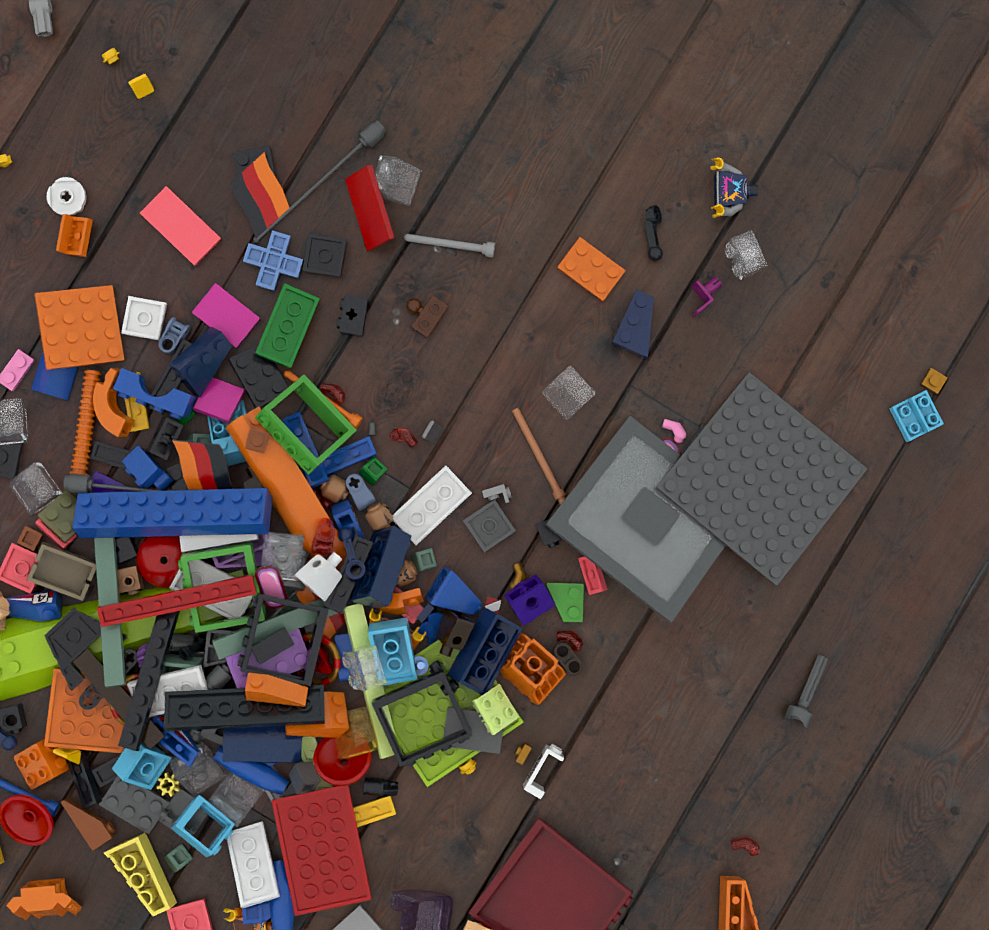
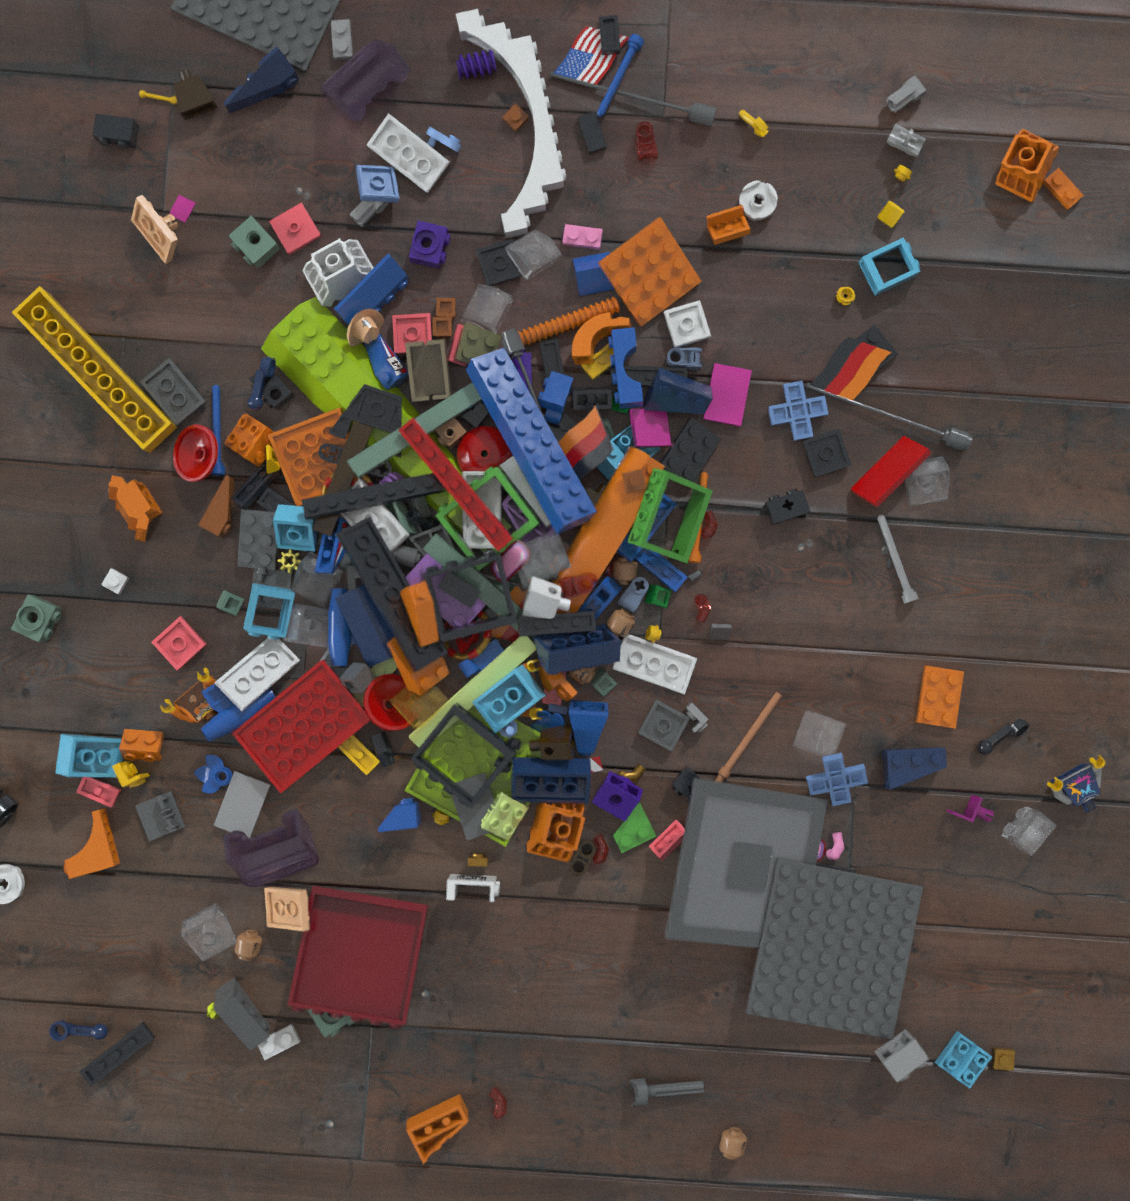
camera: 65 degrees right, 0 degrees up
light yellow wedge [104,832,177,916] -> none
coral tile [140,186,221,266] -> none
green plate [255,283,320,369] -> none
dark blue piece [337,527,366,580] -> none
clear brick [343,645,387,691] -> none
reddish brown plate [406,295,448,338] -> none
none -> blue slope [378,797,422,832]
none -> dark orange plate [436,298,456,319]
none -> yellow plate [645,625,661,643]
none -> medium nougat head [720,1127,747,1160]
none -> medium blue plate [806,753,868,806]
none -> yellow plate [836,287,855,305]
none -> medium azure window [858,237,920,296]
none -> light grey brick [874,1029,929,1082]
none -> light grey hips [886,124,926,157]

